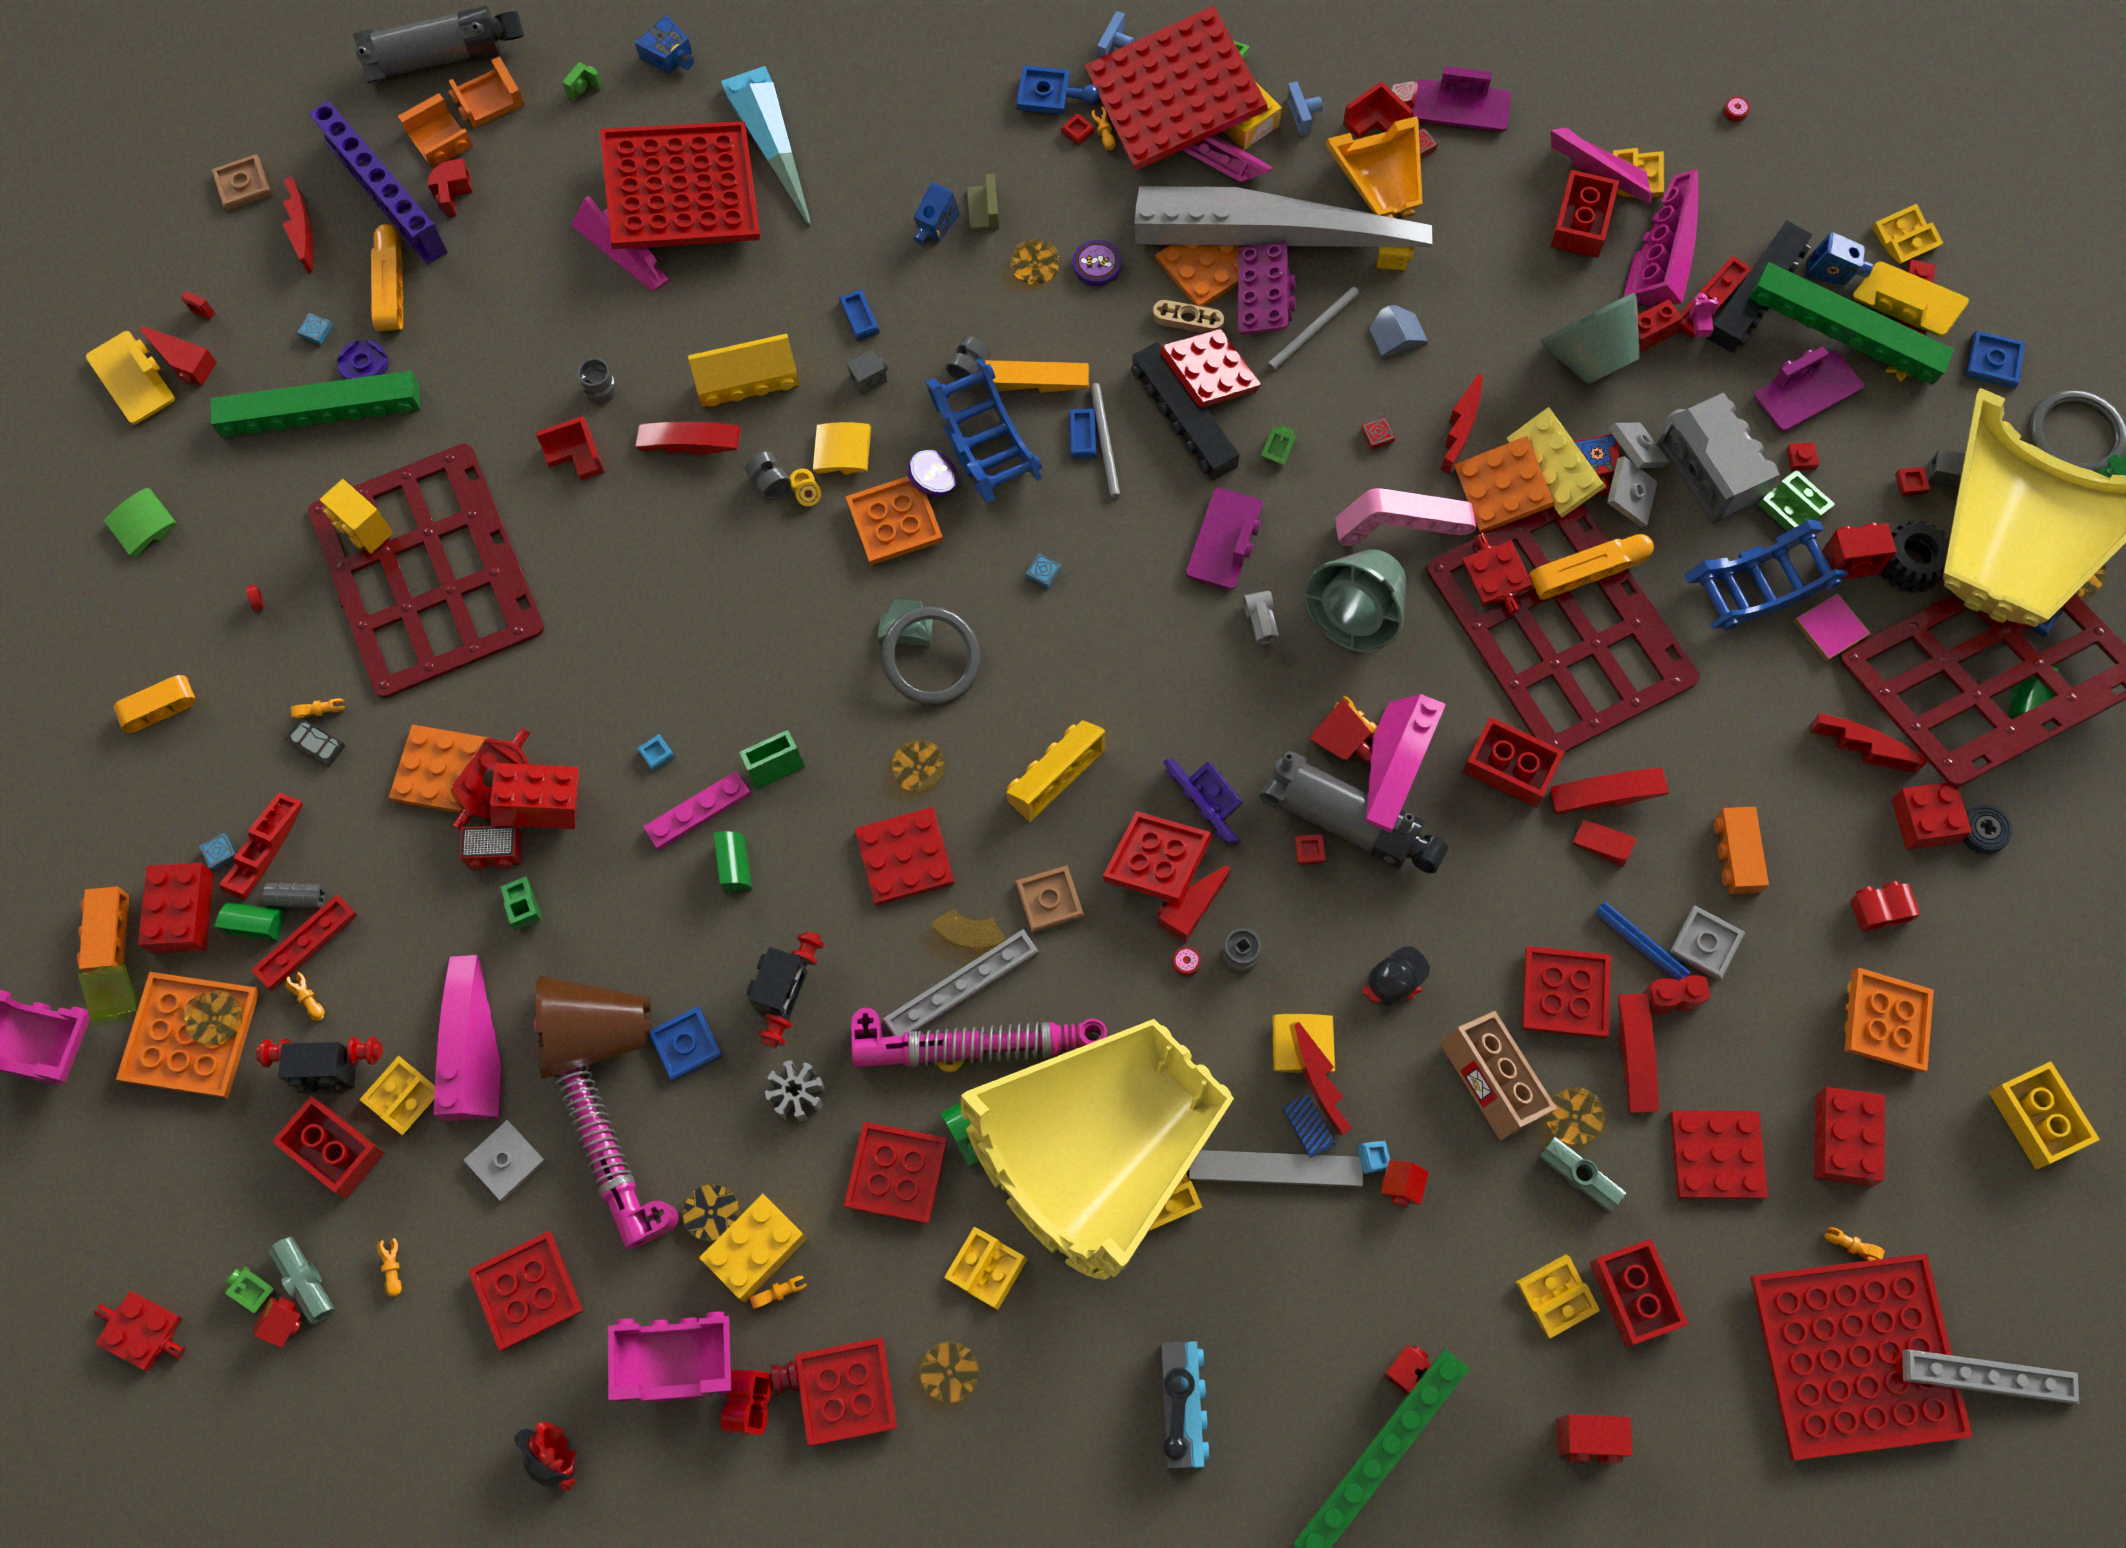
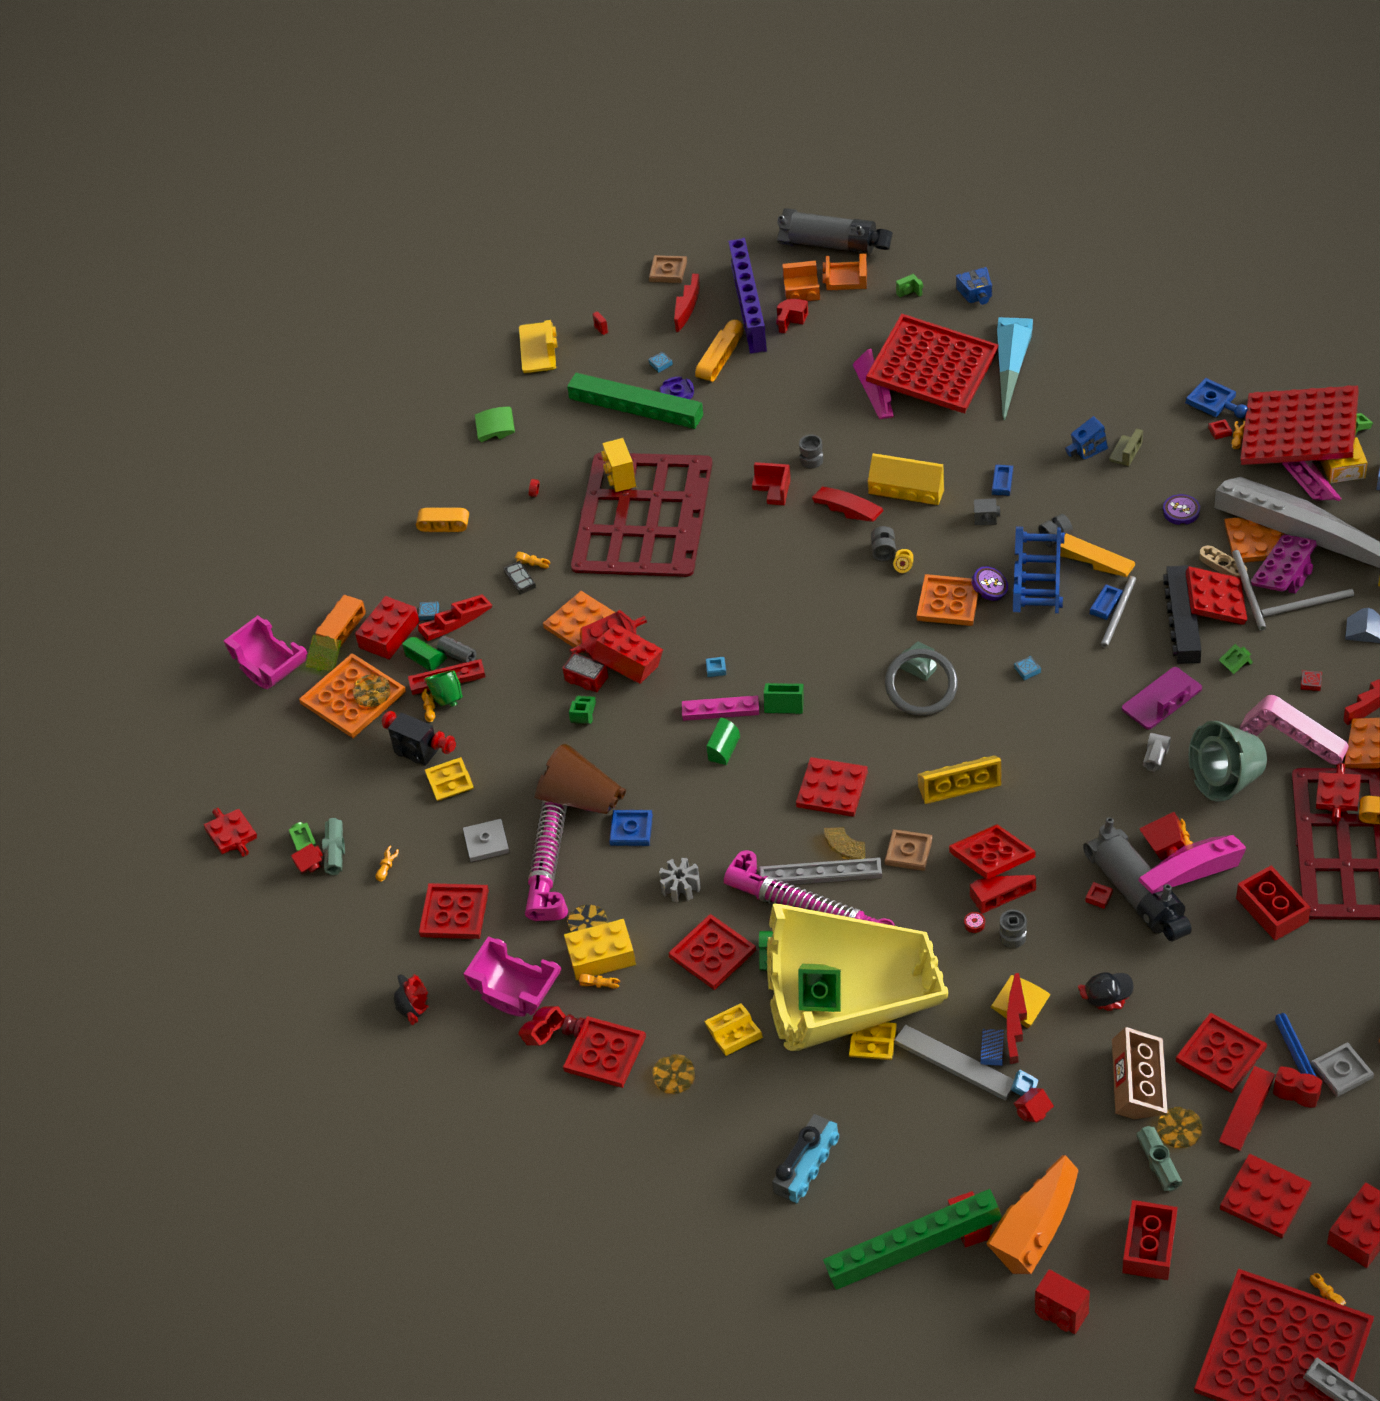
camera: 35 degrees right, 20 degrees down
red slope [140,326,217,386] -> none
red brick [272,1096,385,1199] -> none
dark pink wedge [434,955,502,1121] -> none
black brick [747,931,824,1049] -> none
yellow slope [813,422,871,475] -> none
clear yellow tile [892,740,946,792] -> none
clear yellow tile [1010,239,1059,285] -> none
medium blue tile [1097,11,1134,59] -> none
dark purple bracket [1163,759,1244,844] -> none
yellow slope [1516,1254,1600,1339] -> none
red slope [1550,767,1669,815] -> none
red slope [1572,819,1637,867] -> none
none -> green helmet [425,670,463,707]
none -> green slope [798,964,841,1012]
none -> orange wedge [986,1155,1078,1274]
none -> light grey piece [1232,550,1266,631]

